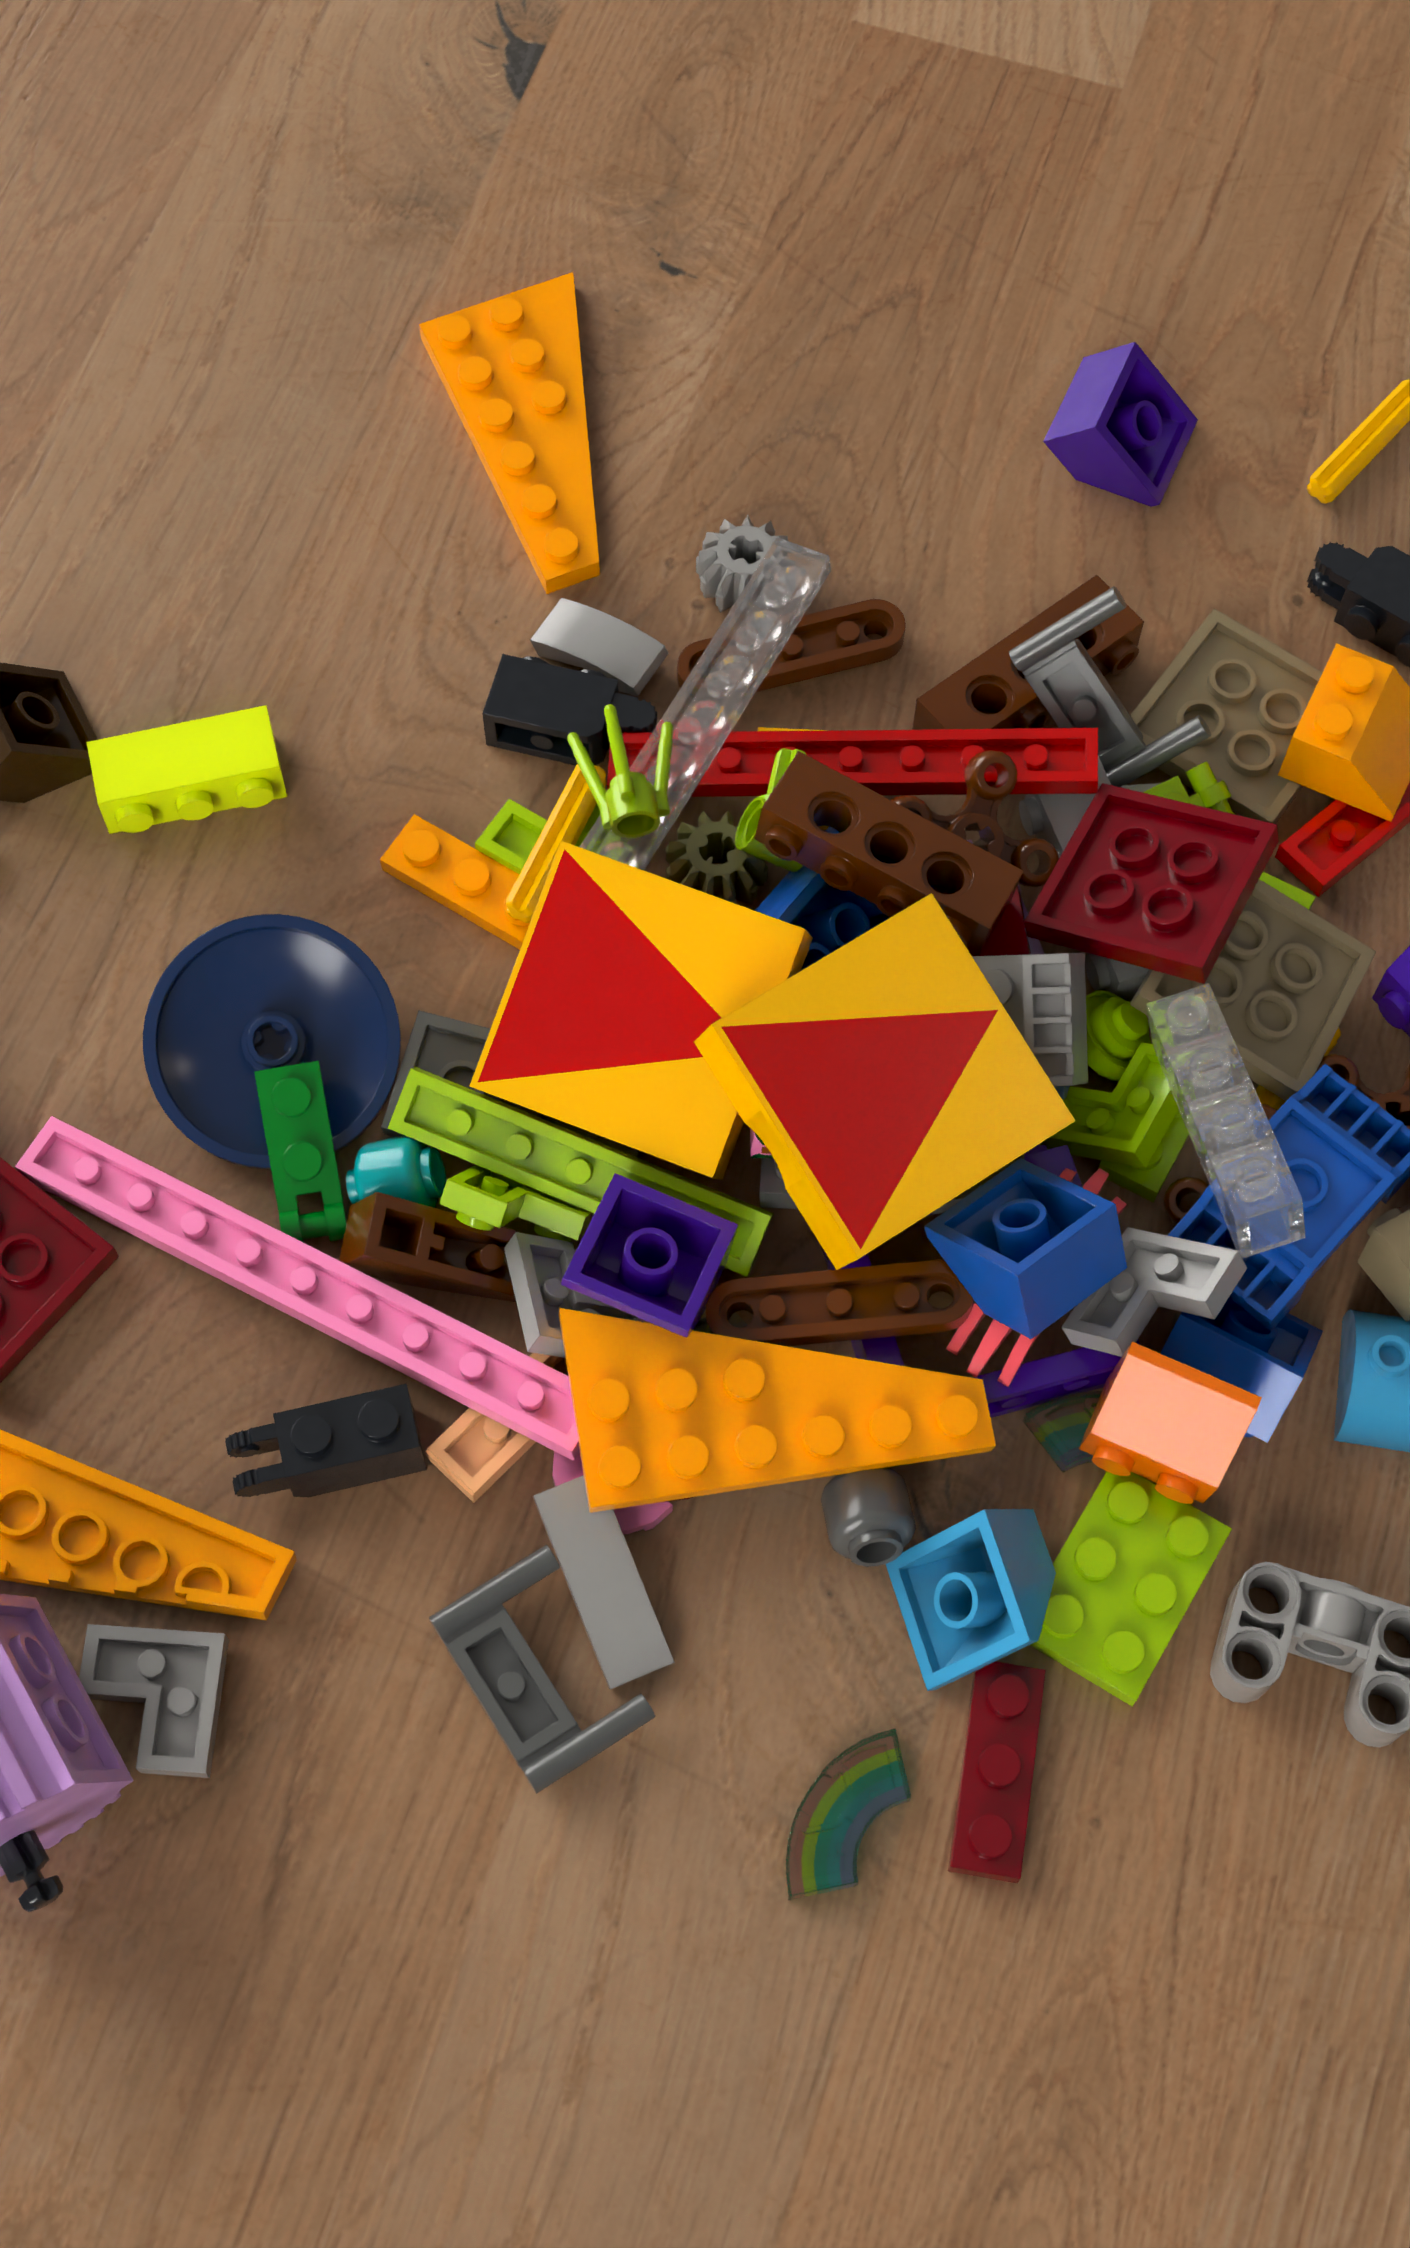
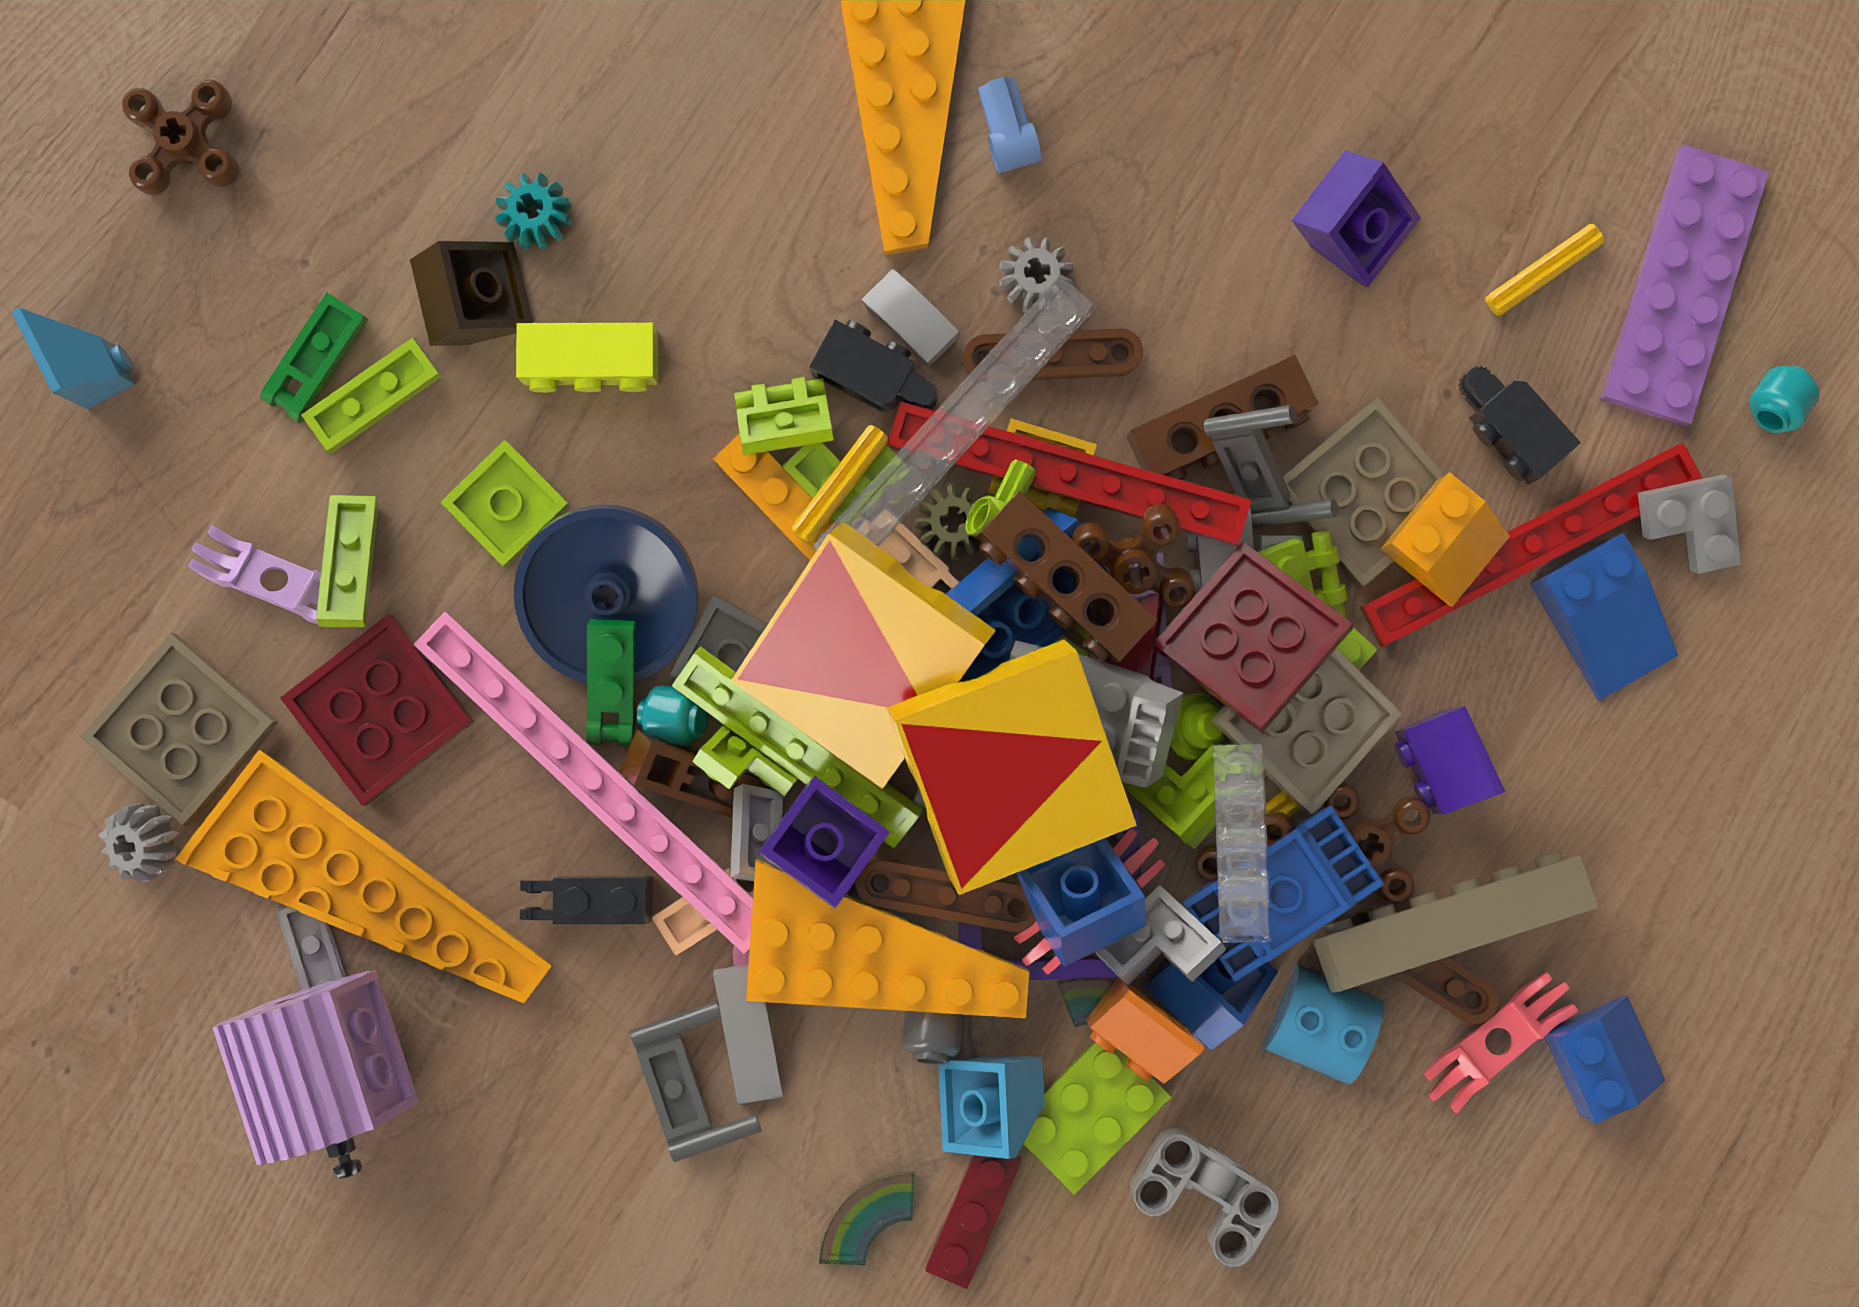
camera: 15 degrees right, 20 degrees up
light grey plate [79,1624,229,1778] -> none
lime plant [567,704,674,838] -> none
none -> lime plate [440,440,571,568]
none -> teal gear [495,173,572,250]
none -> lime plate [734,377,834,455]
none -> medium blue piece [978,77,1042,174]

